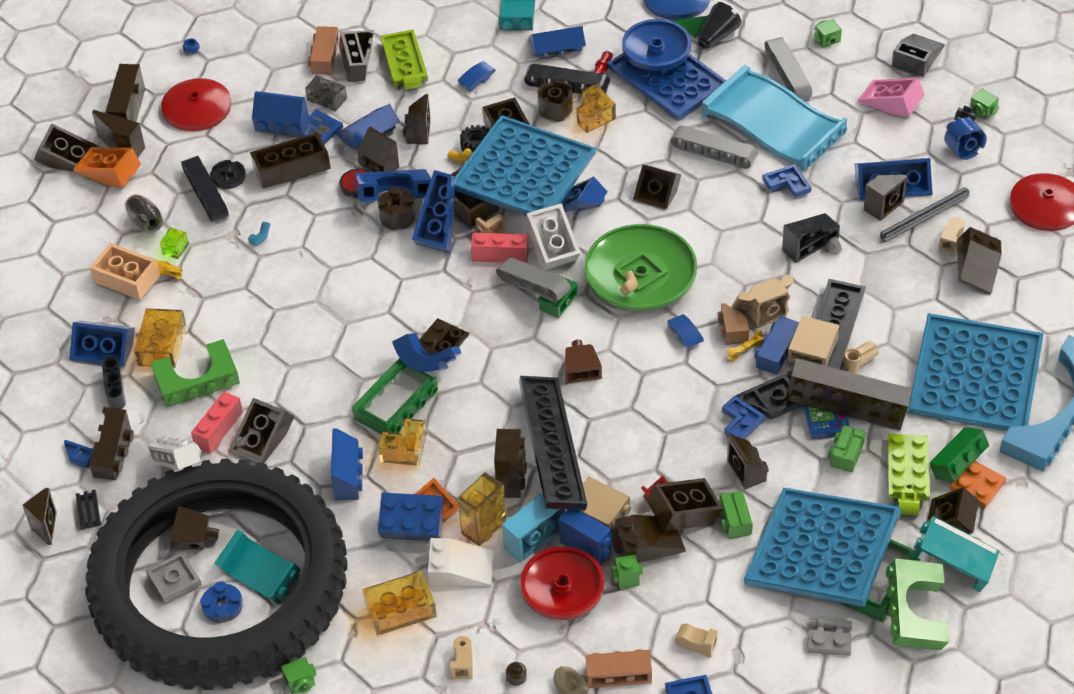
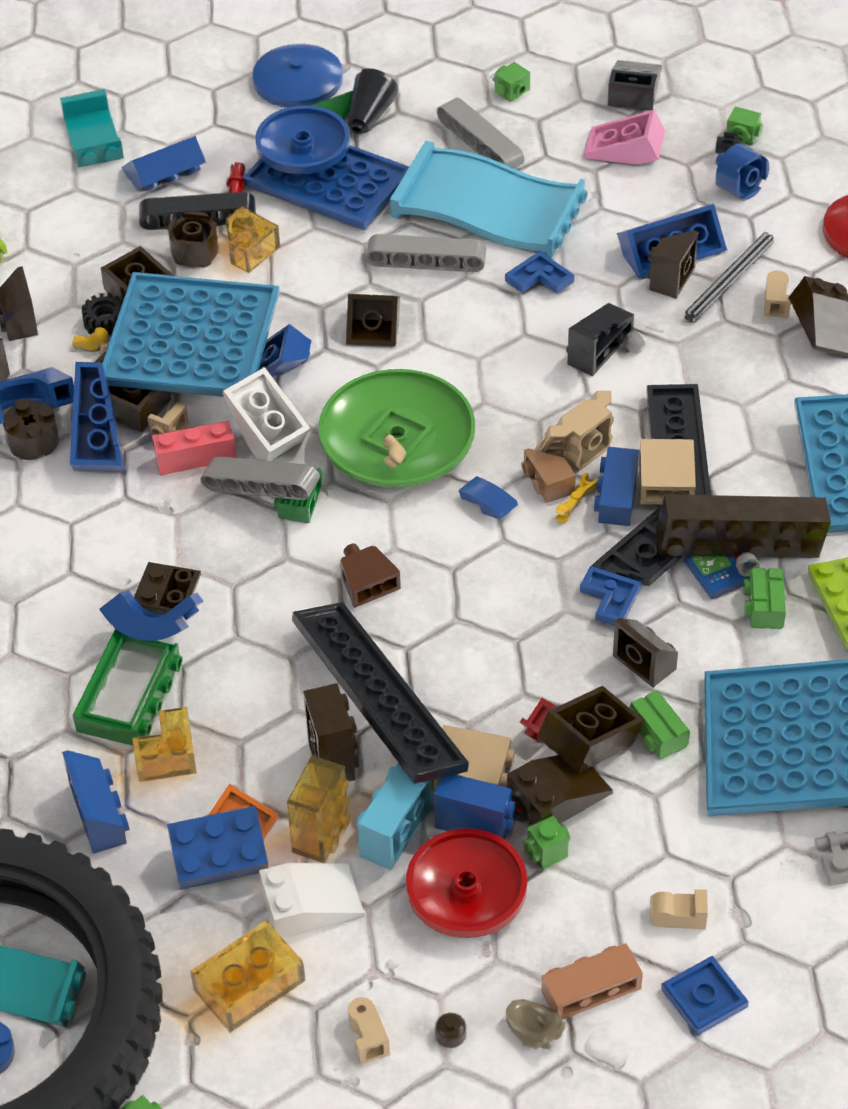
camera: 20 degrees left, 0 degrees up
blue slope [457,61,496,92] -> none
tan piece [842,341,879,373] -> none
none -> light grey hinge [736,552,760,577]

